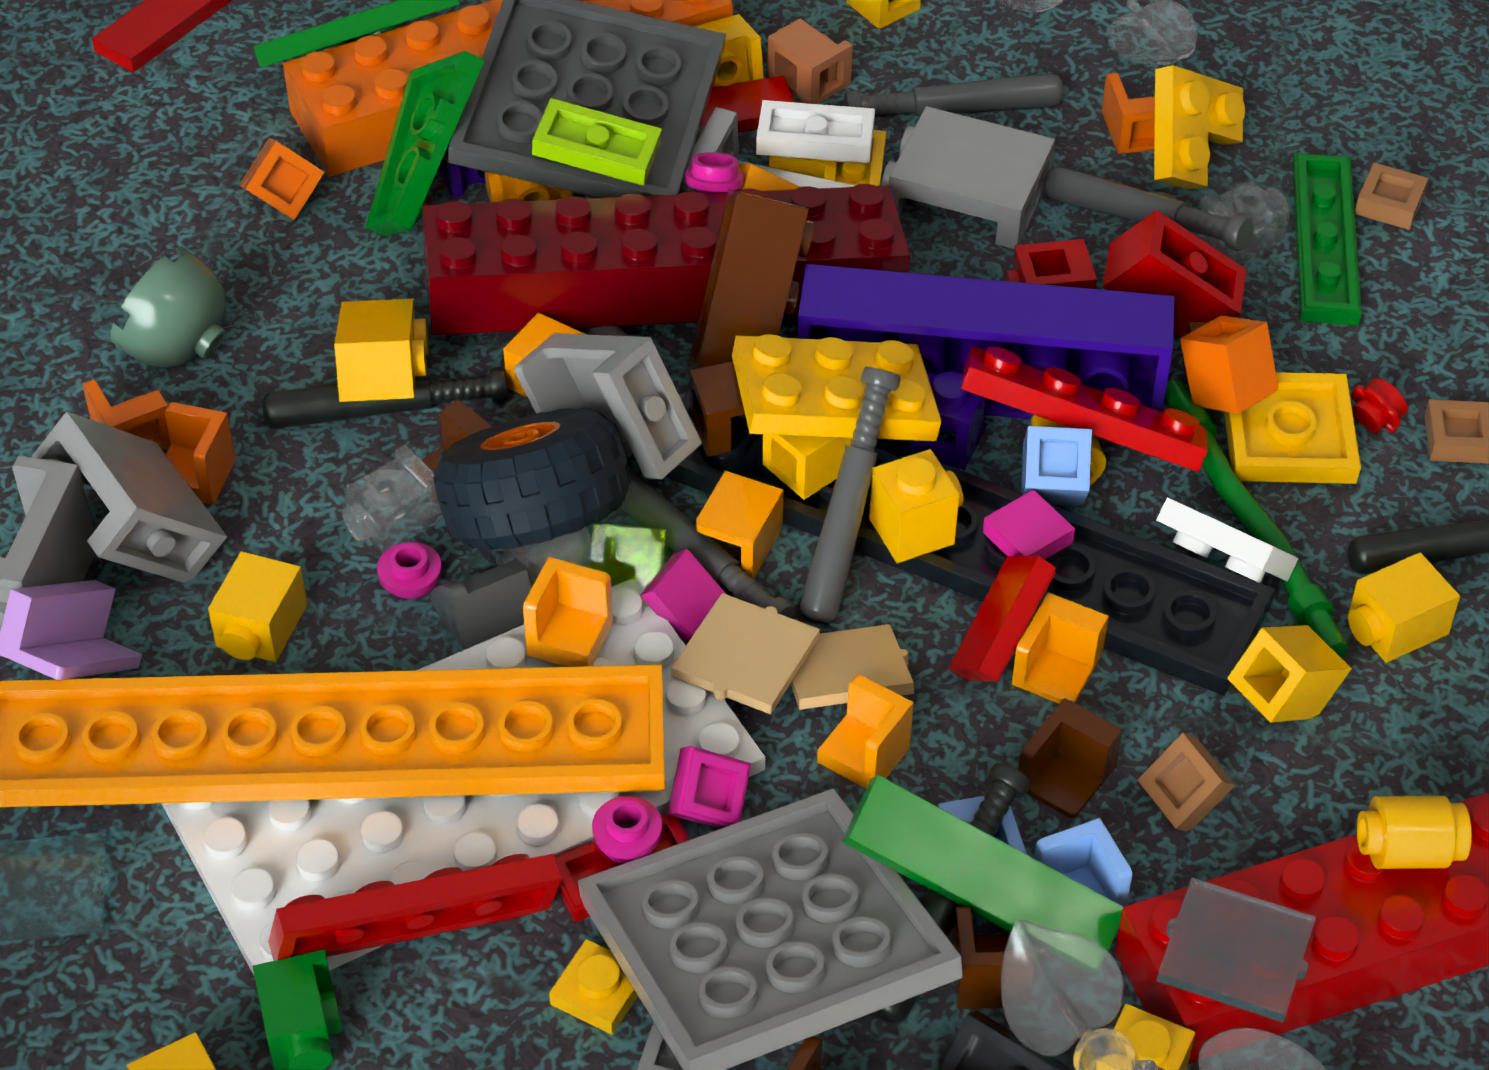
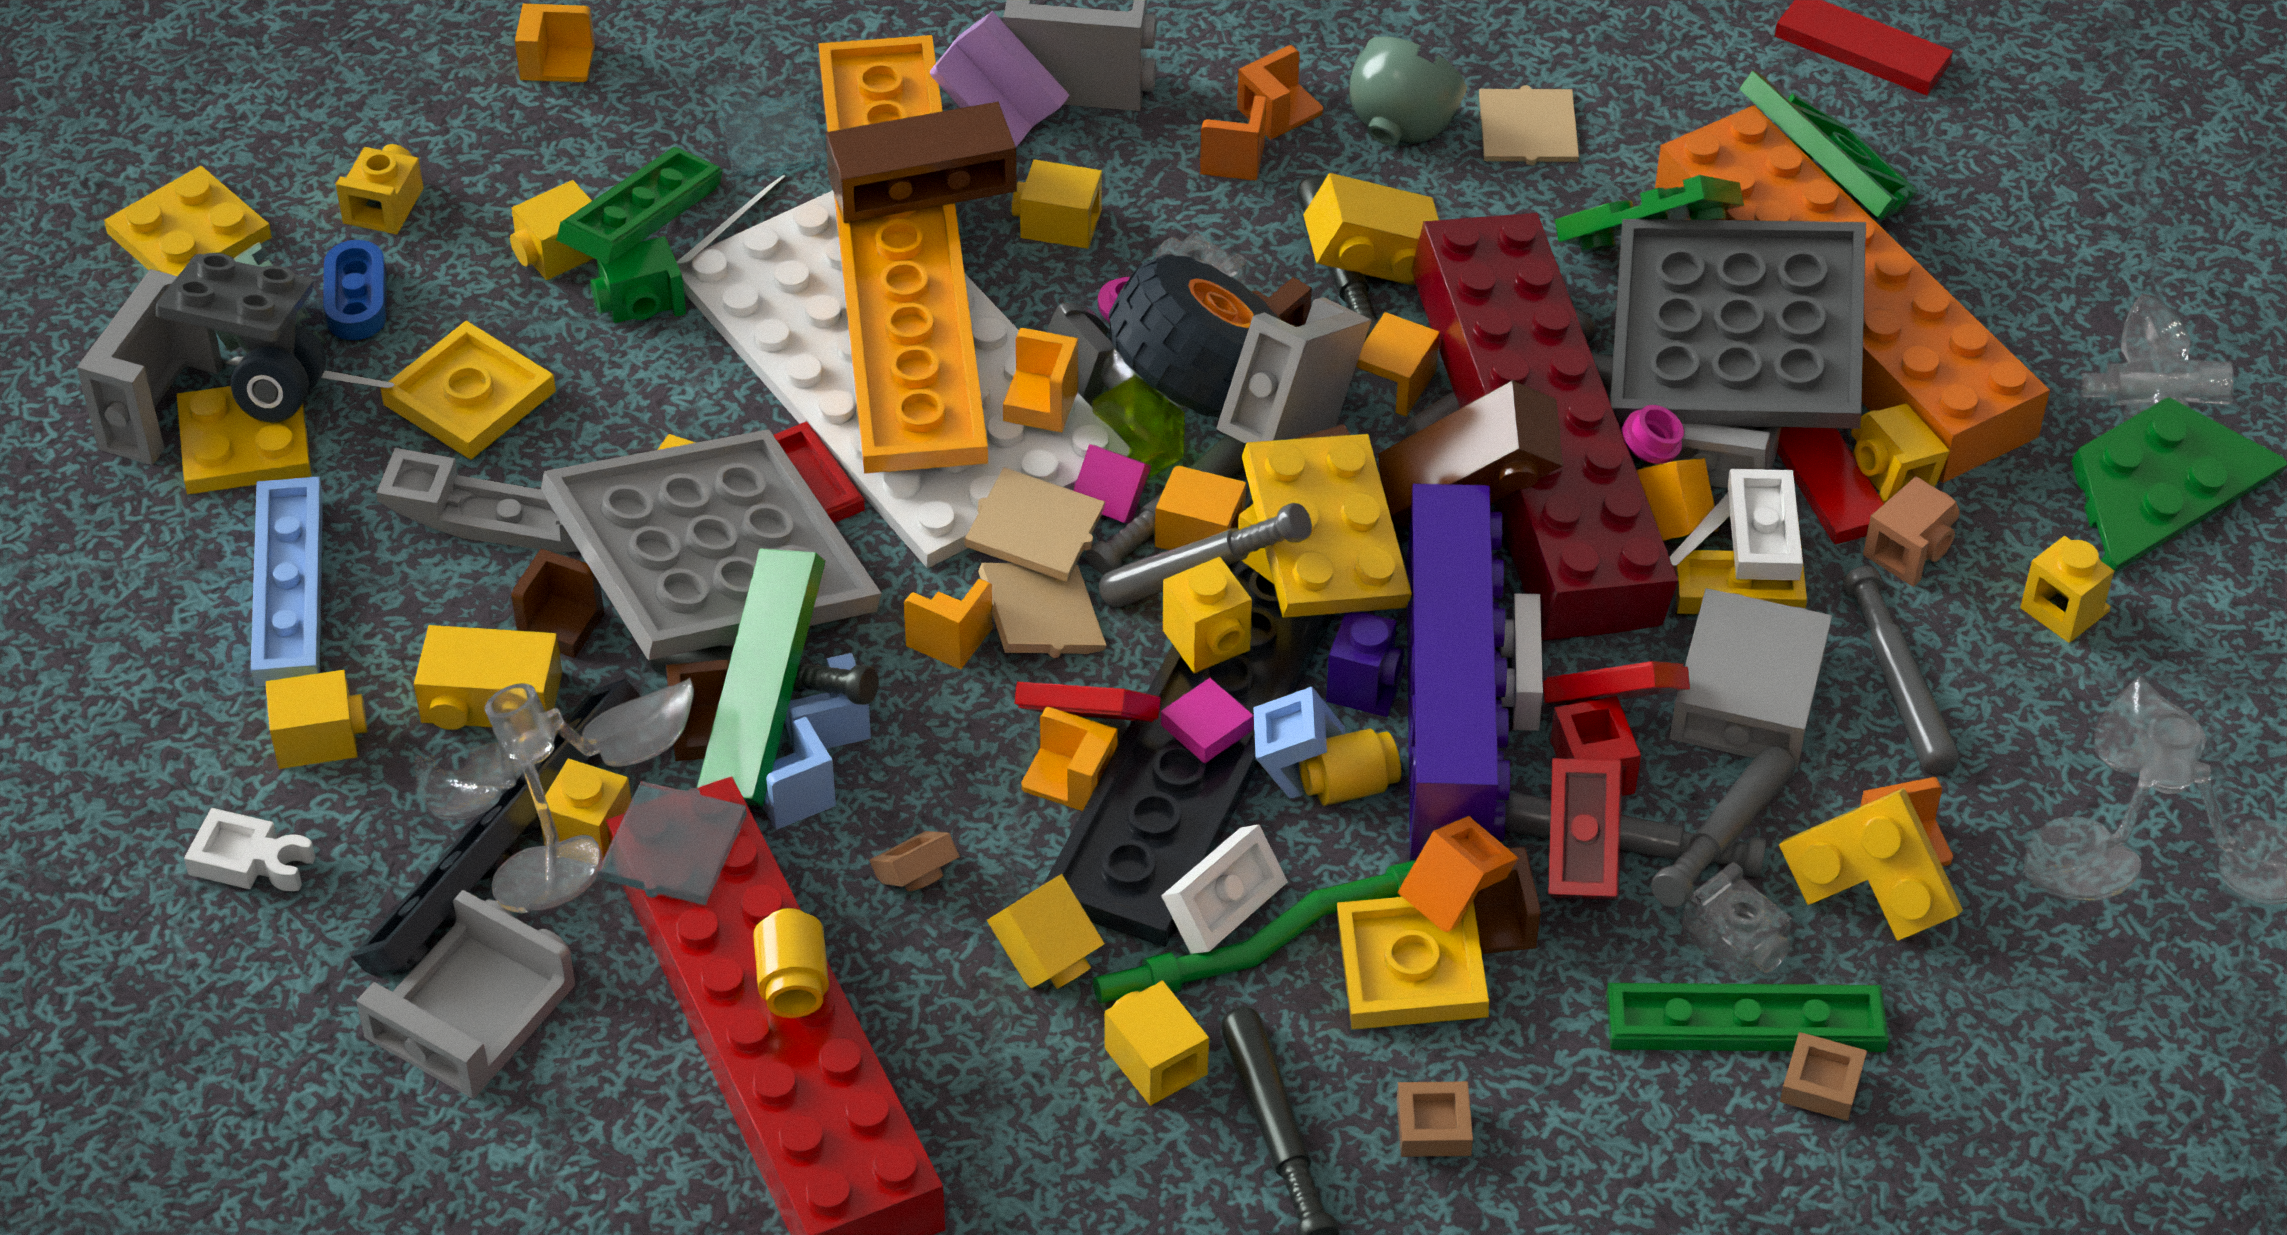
camera: 85 degrees right, 0 degrees up
light grey panel [32,411,227,583] -> none
orange panel [239,138,325,220] -> none
red plate [268,853,562,961] -> none
lime plate [532,98,662,186] -> none
dark pink plate [592,796,662,864] -> none
dark pink tile [667,746,751,829] -> none
red plate [961,346,1208,472] -> none
reddish brown panel [1018,698,1123,818] -> none
red plate [1351,378,1408,434] -> none
none -> green tile [556,146,723,265]
none -> white sticker [677,175,785,264]
none -> reddish brown brick [825,101,1017,223]
none -> tan piece [1479,85,1579,165]
none -> red tile [1543,661,1690,705]

